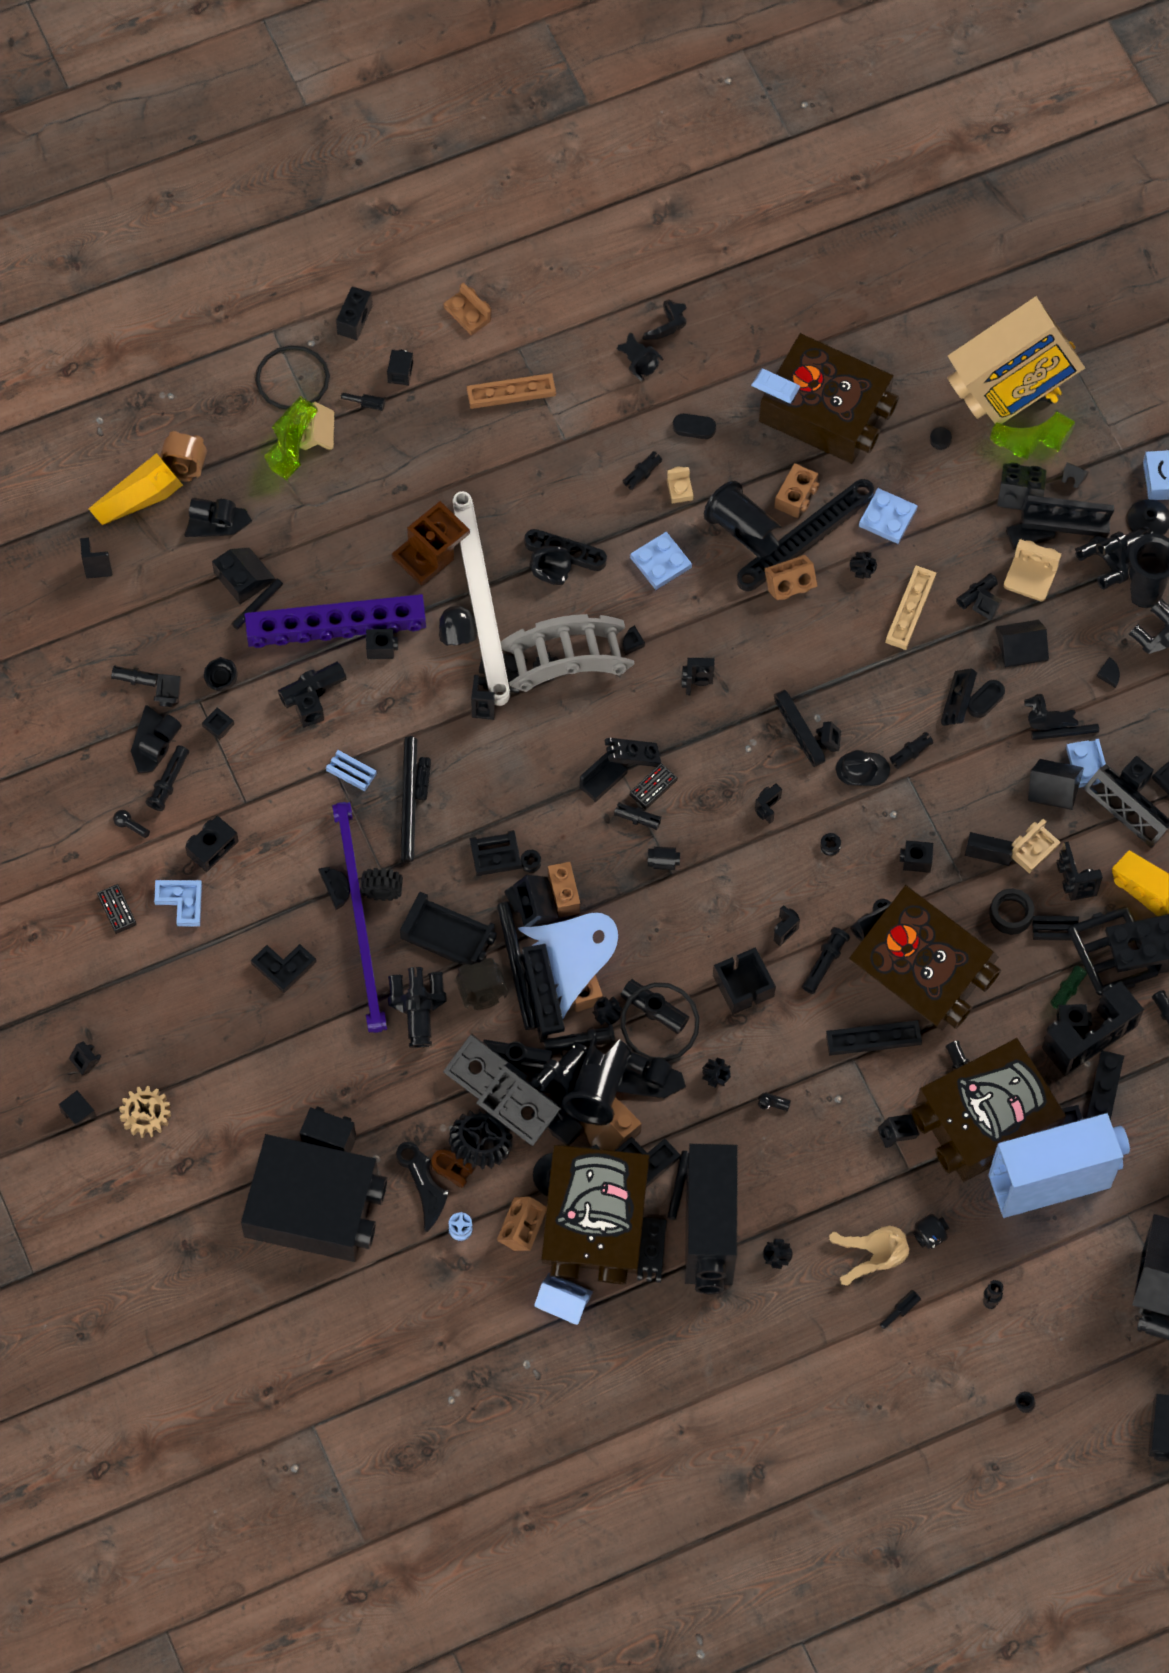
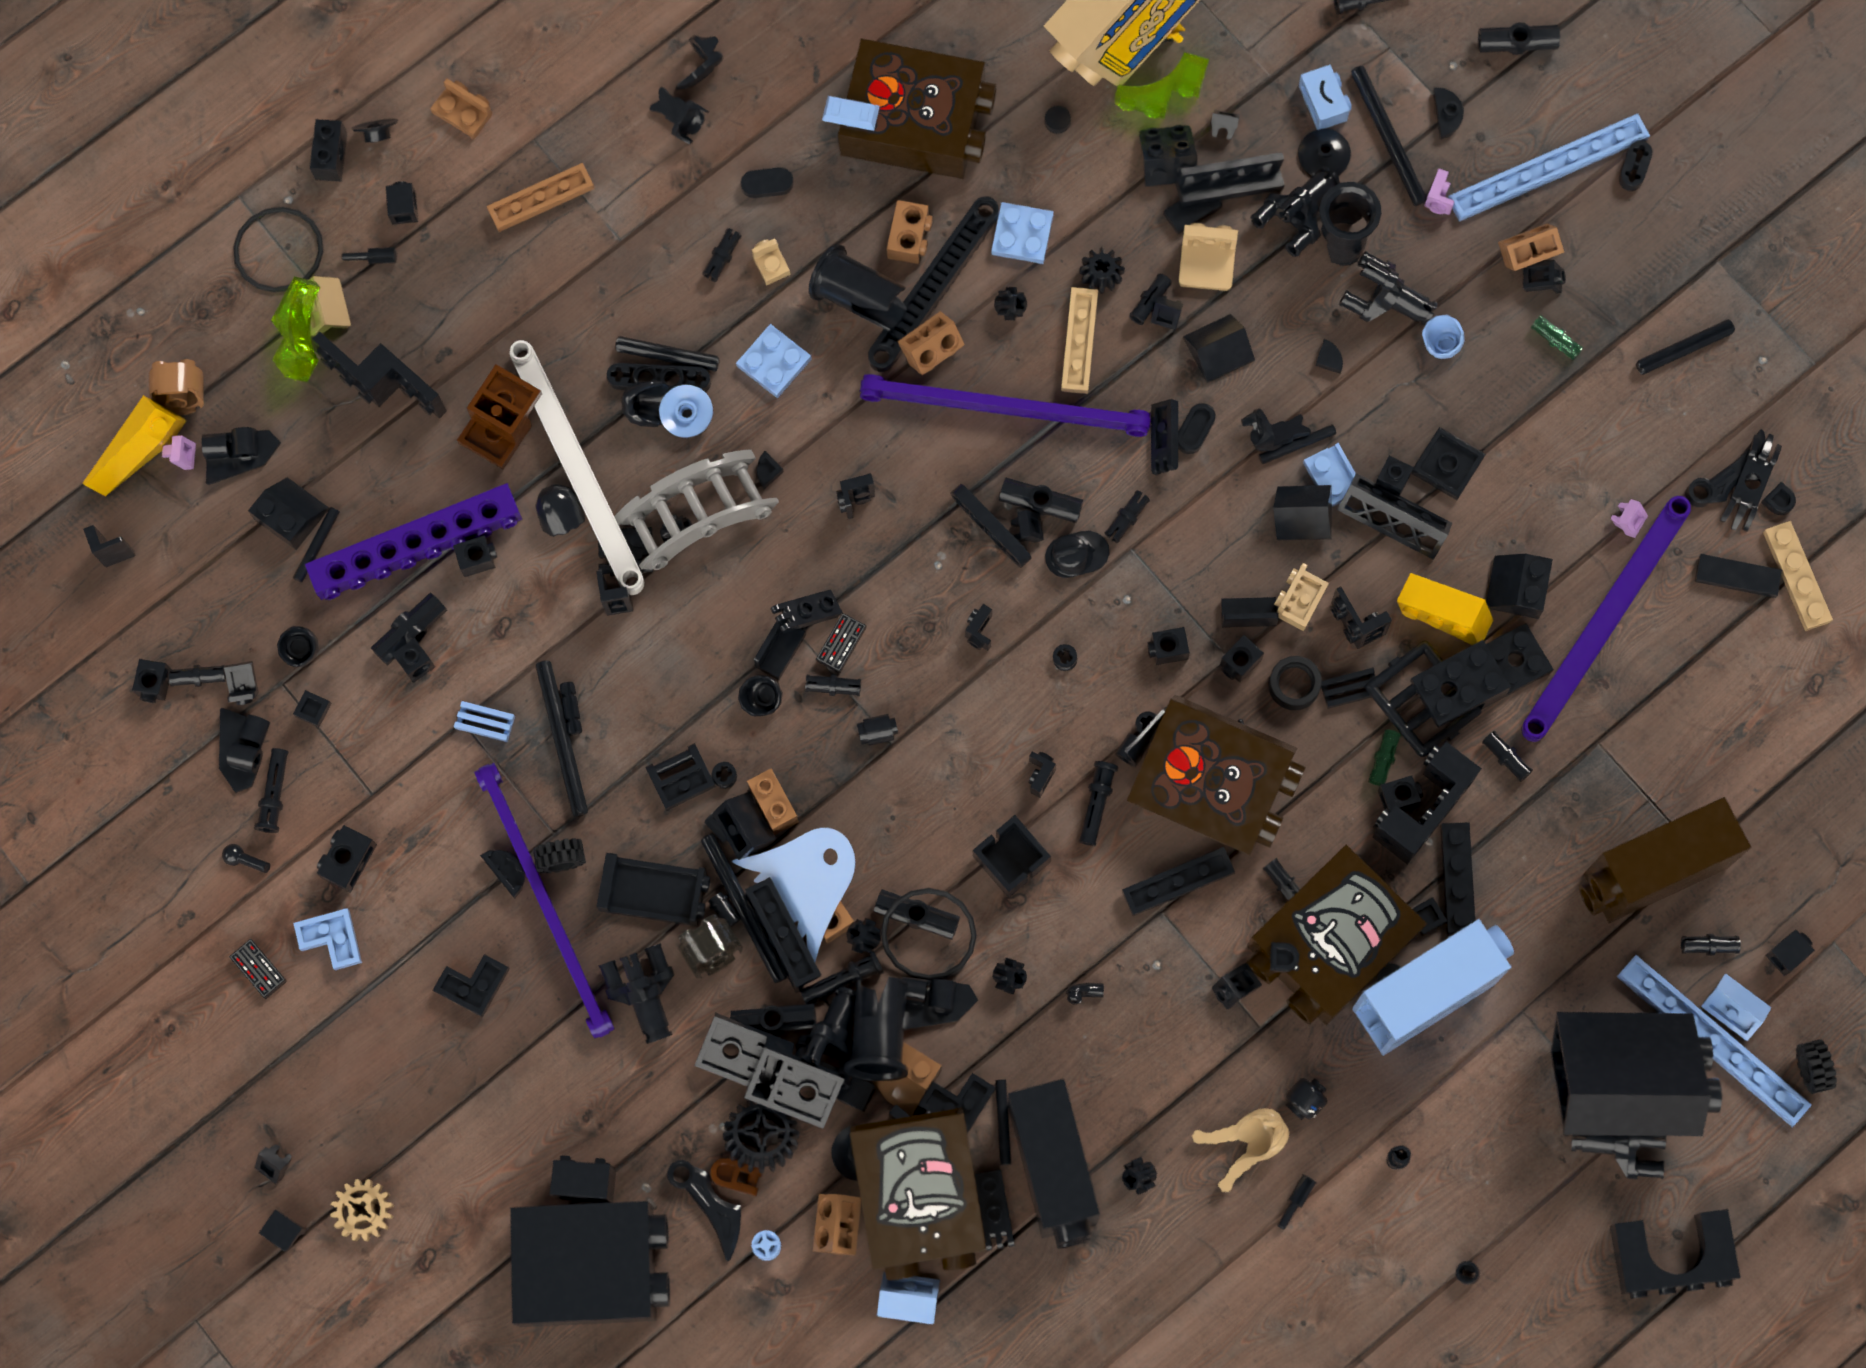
camera: 10 degrees left, 10 degrees up
none -> black brick [132,659,171,703]
none -> lavender tile [162,436,196,470]
none -> black bracket [312,332,447,419]
none -> black piece [351,119,398,143]
none -> black axle [615,336,720,371]
none -> light blue dish [659,385,713,438]
none -> black pin [708,892,741,929]
none -> black hair [738,675,783,717]
none -> dark purple piece [859,374,1151,437]
none -> black piece [999,477,1083,523]
none -> black gear [1079,247,1125,294]
none -> black brick [1220,635,1264,683]
none -> black tile [1270,942,1299,973]

